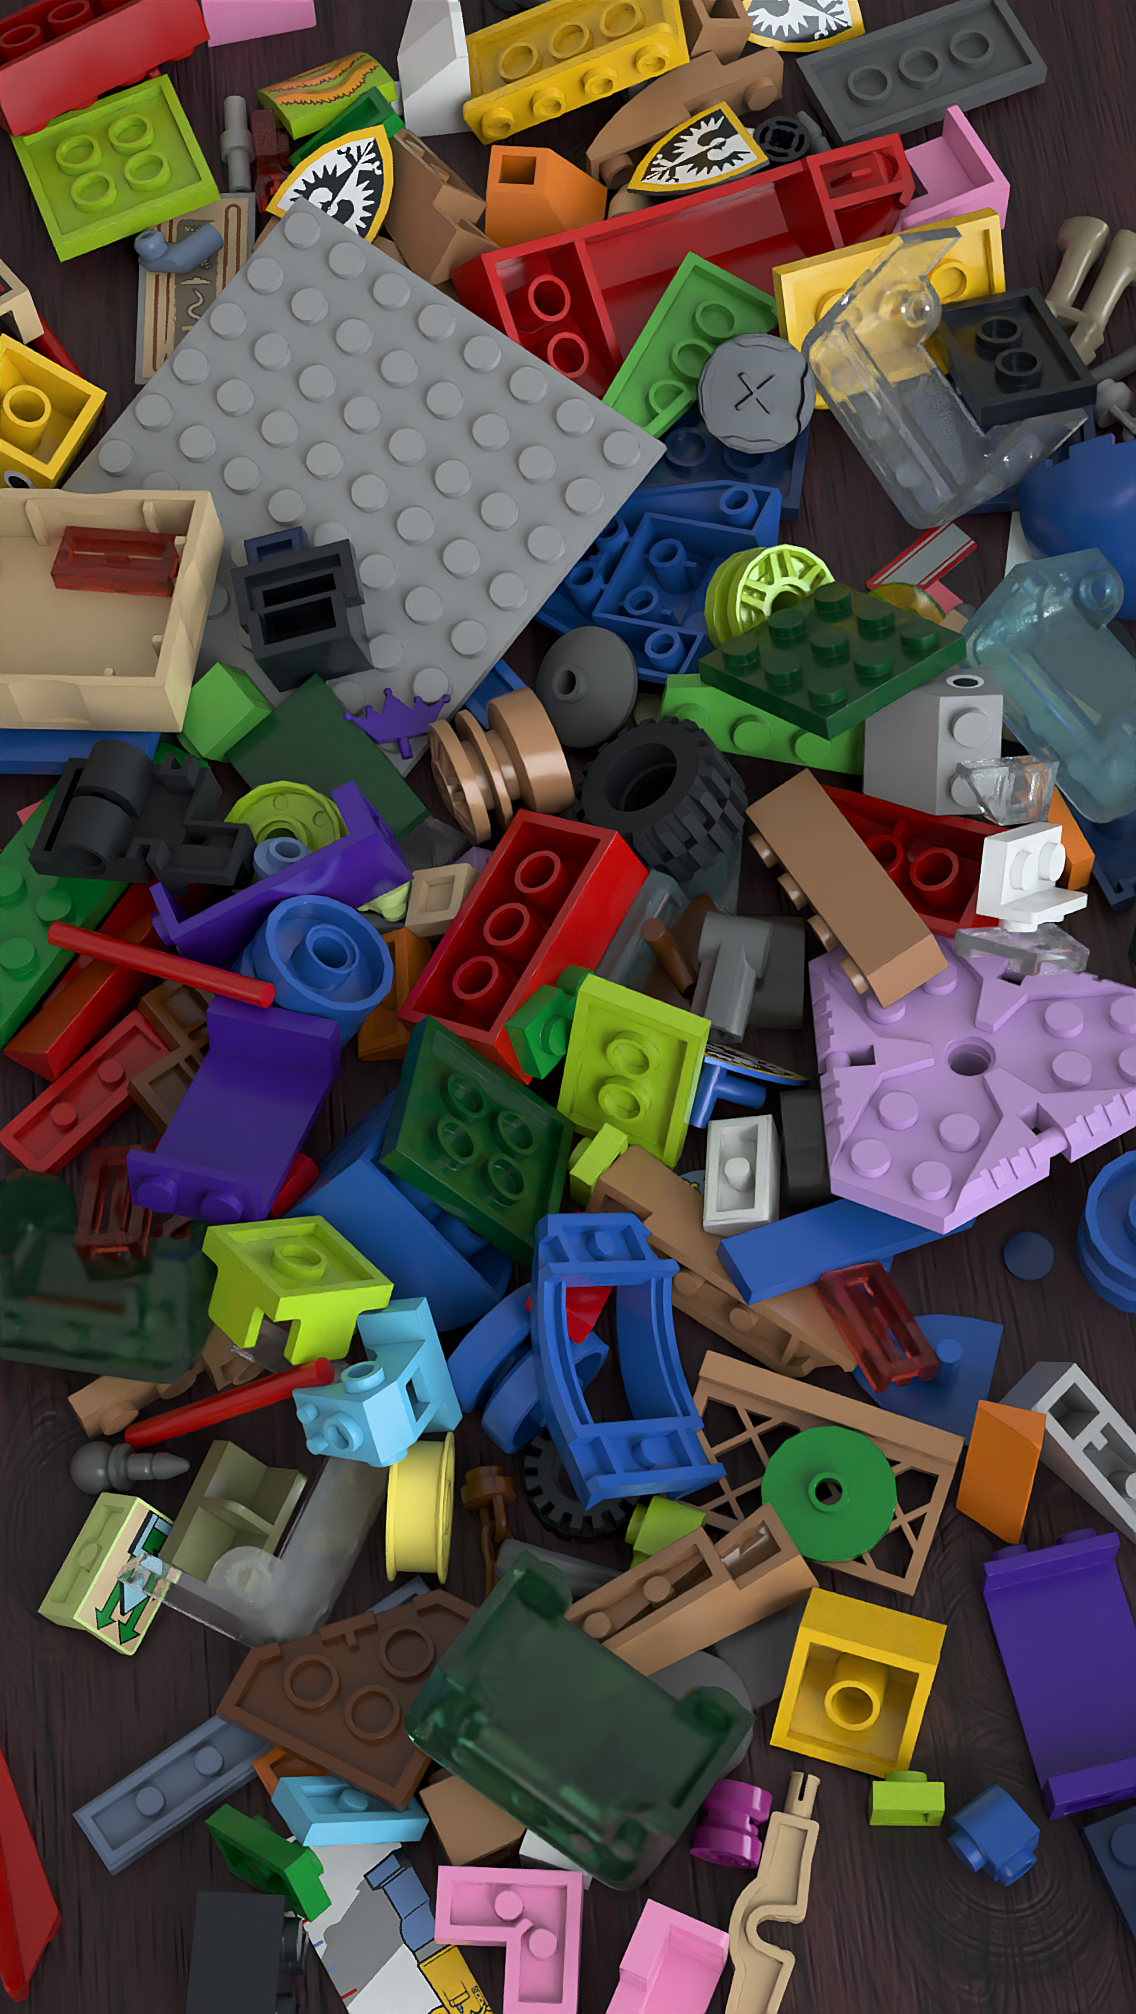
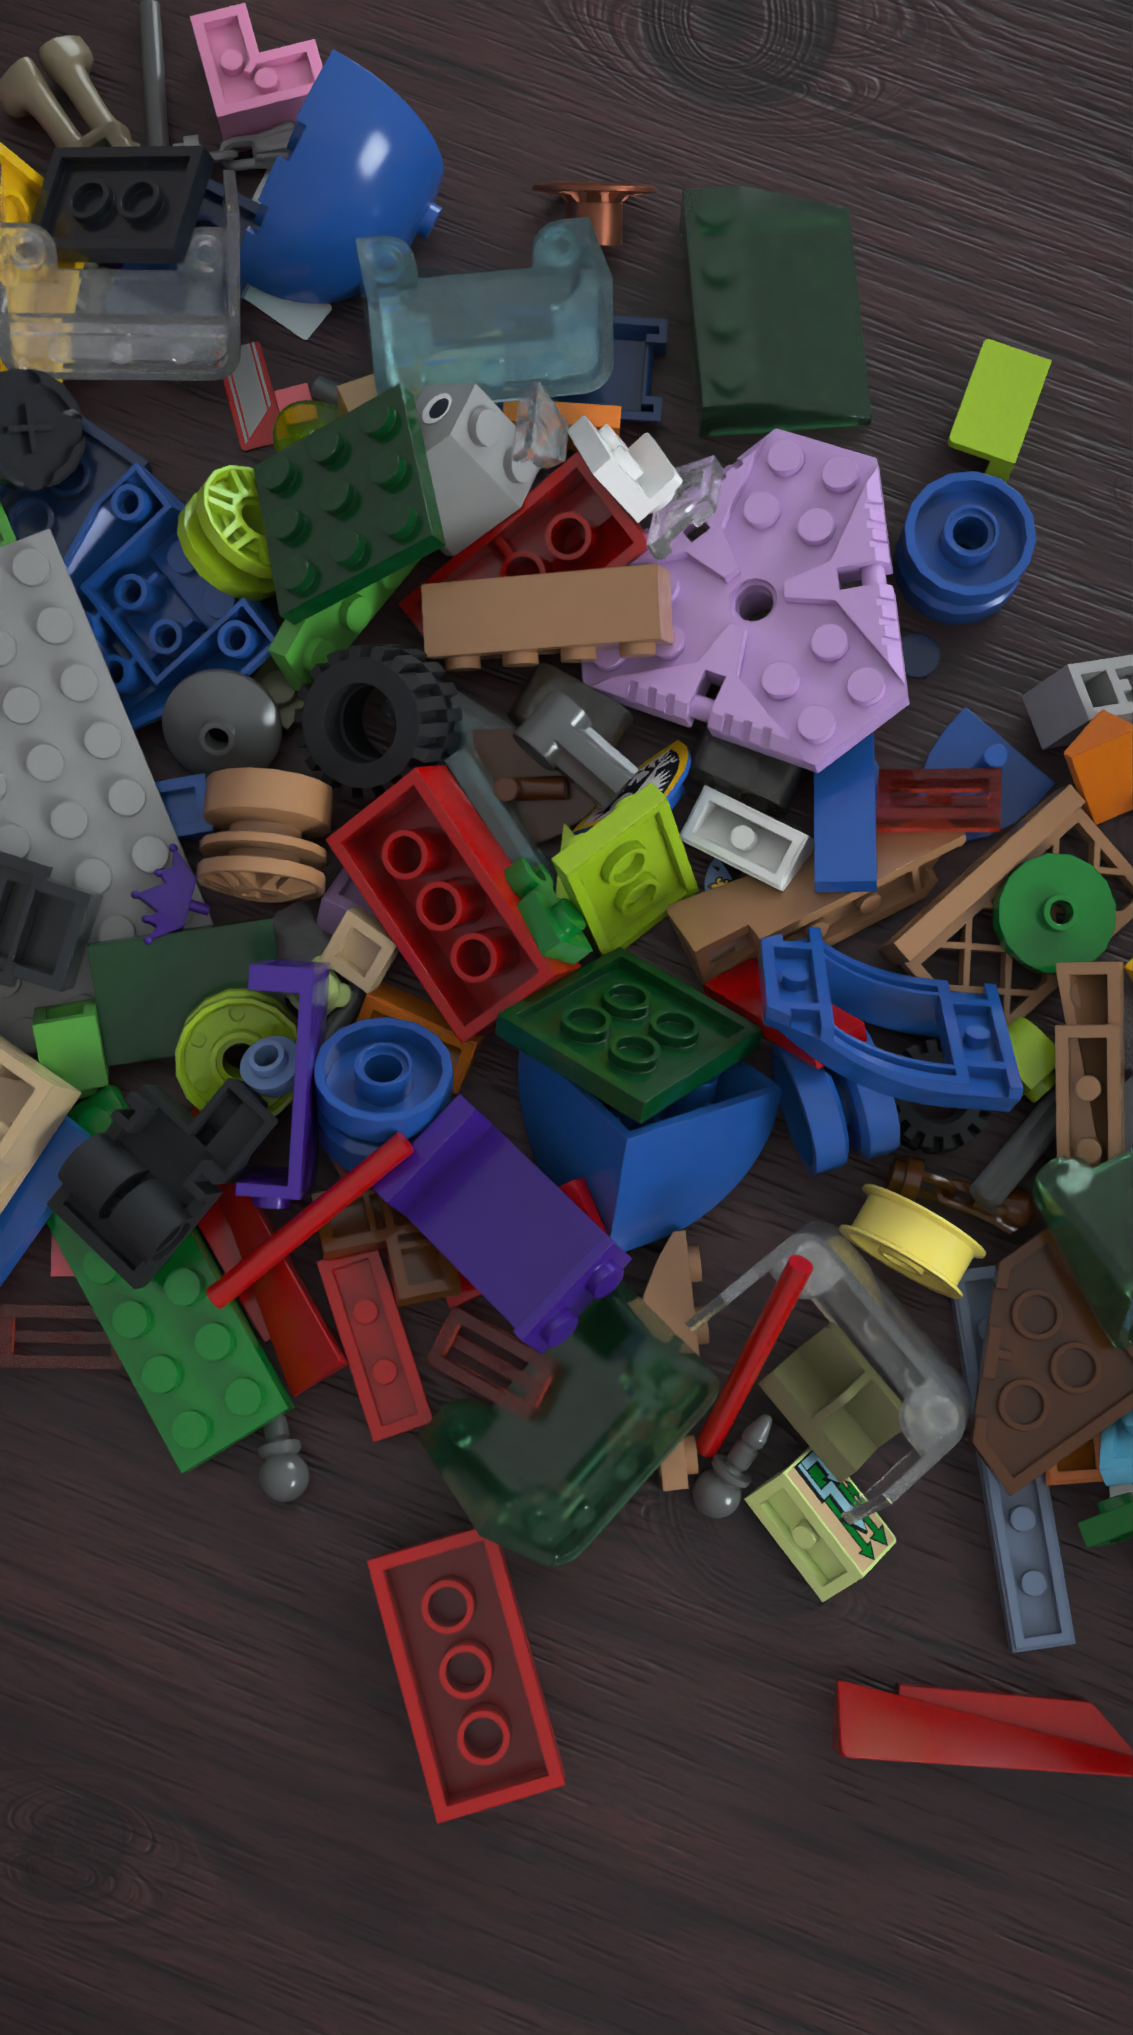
camera: 65 degrees left, 15 degrees up
lime panel [202,1215,394,1365] -> none
medium azure tile [292,1297,463,1467] -> none
lime plate [567,1122,628,1207] -> none

